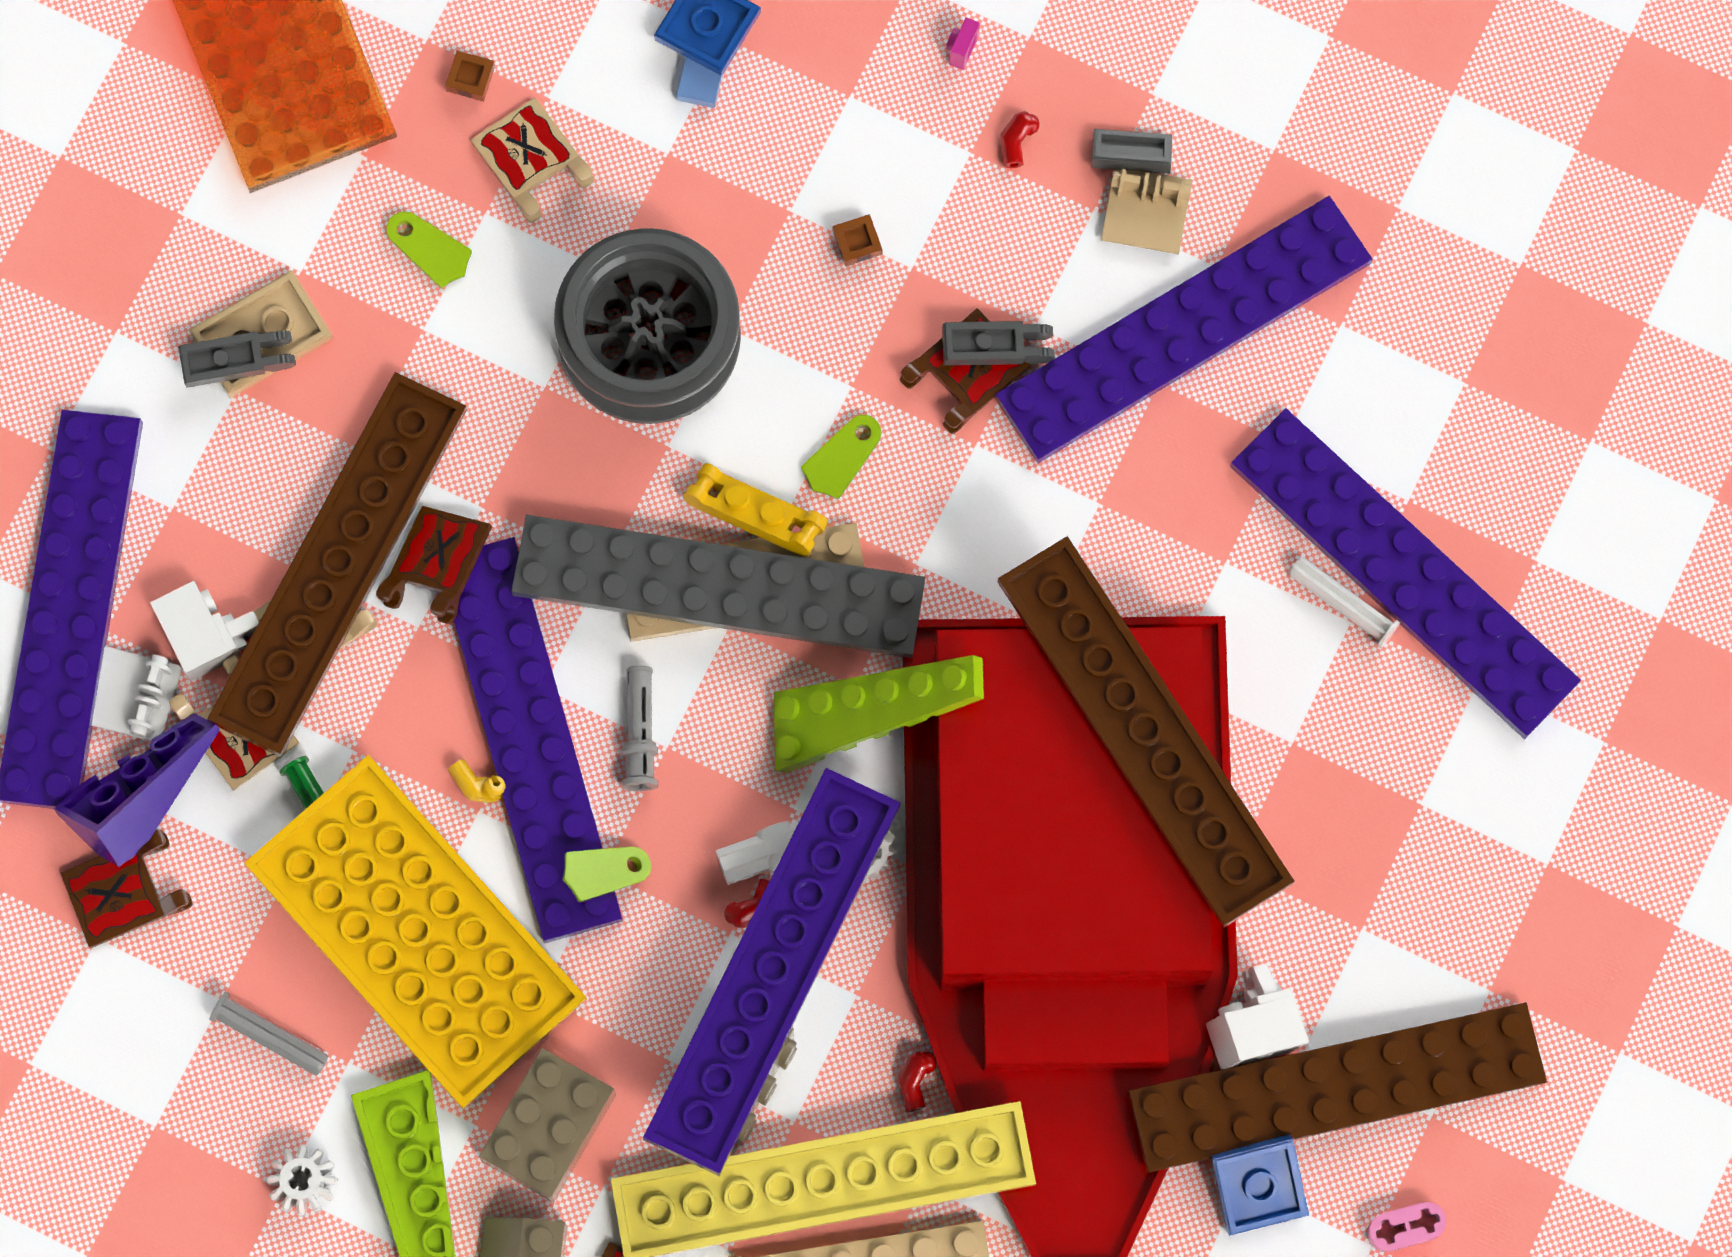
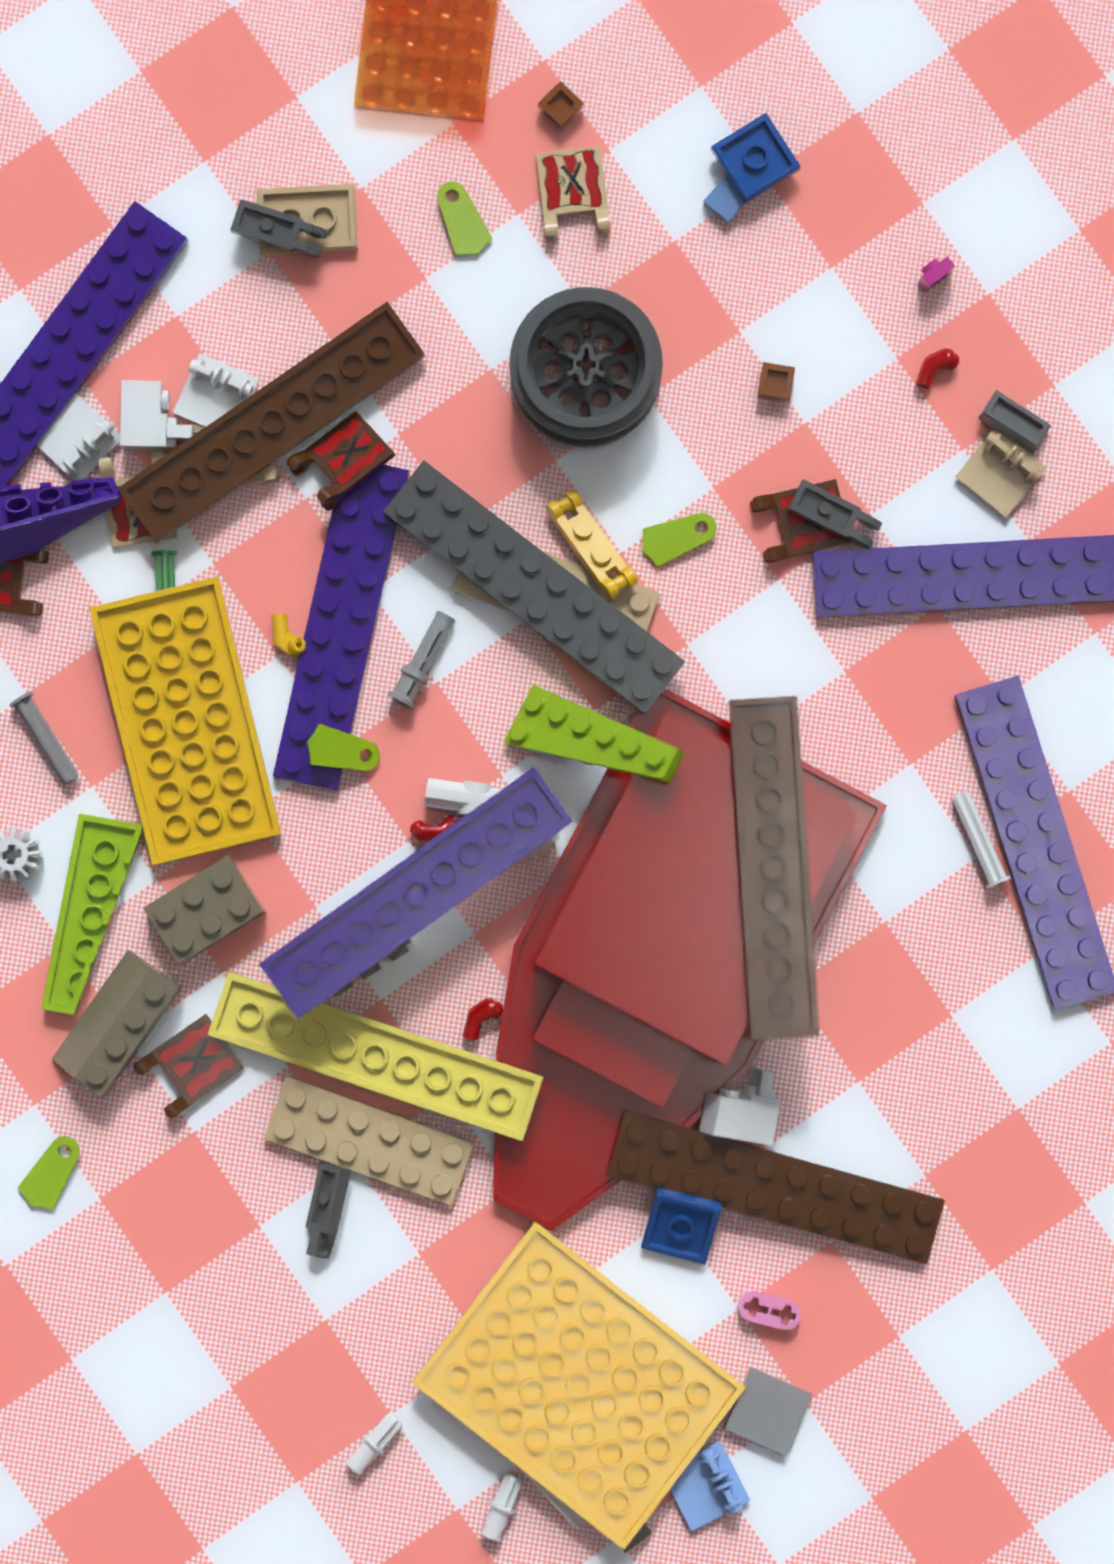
camera: 30 degrees right, 10 degrees up
none -> white hinge [173,353,259,427]

